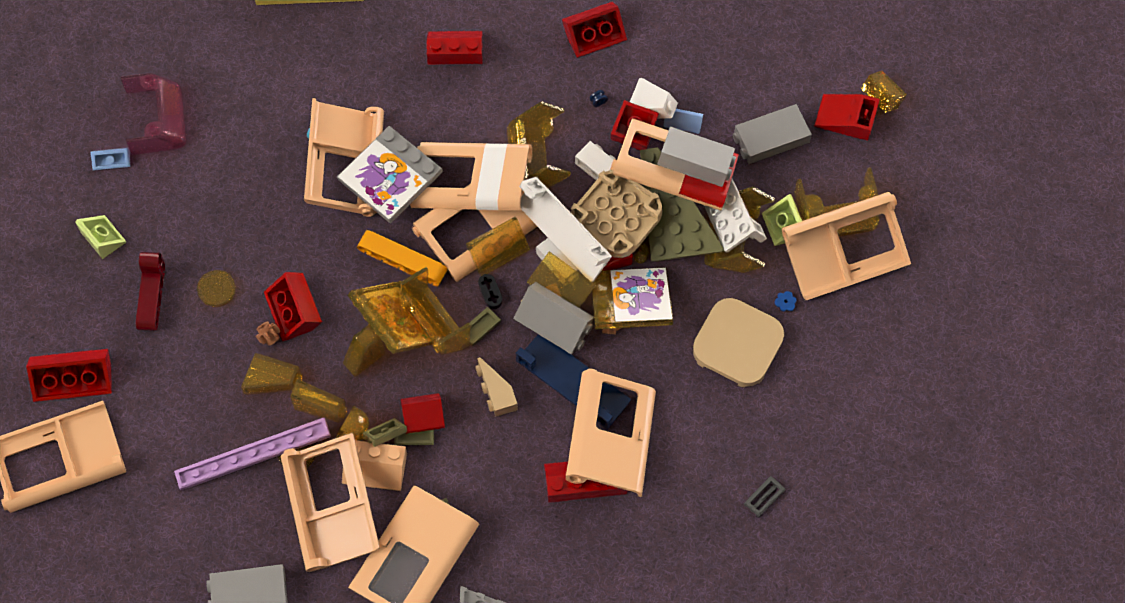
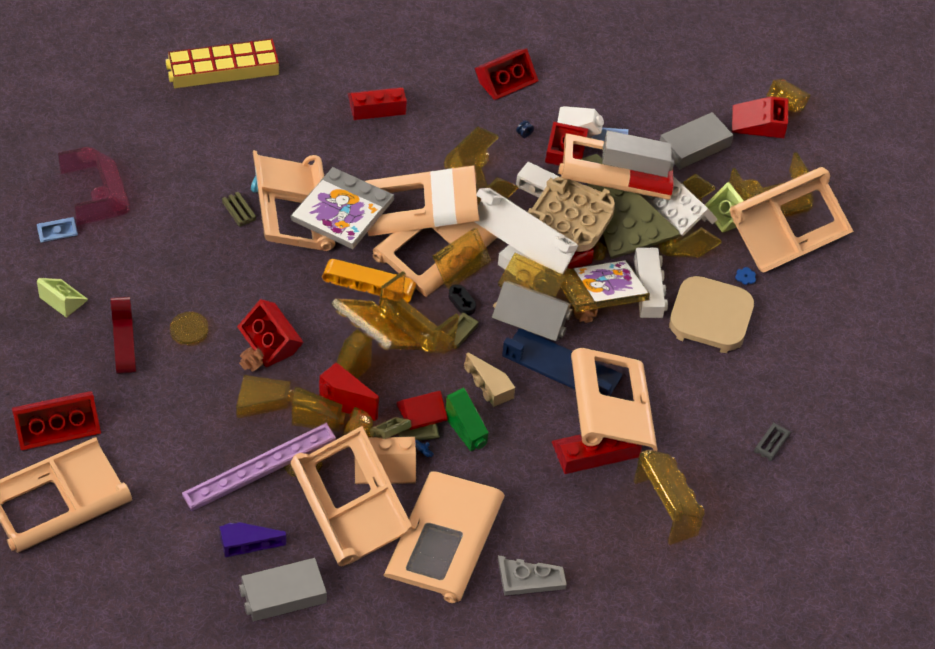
camera: 15 degrees left, 15 degrees down
none -> dark purple slope [219,522,286,557]
none -> olive tile [222,192,256,227]
none -> red slope [319,362,379,421]
none -> blue plant [415,440,434,457]
none -> green slope [446,387,489,451]
none -> white brick [634,248,668,318]
none -> clear yellow windscreen [634,450,705,545]

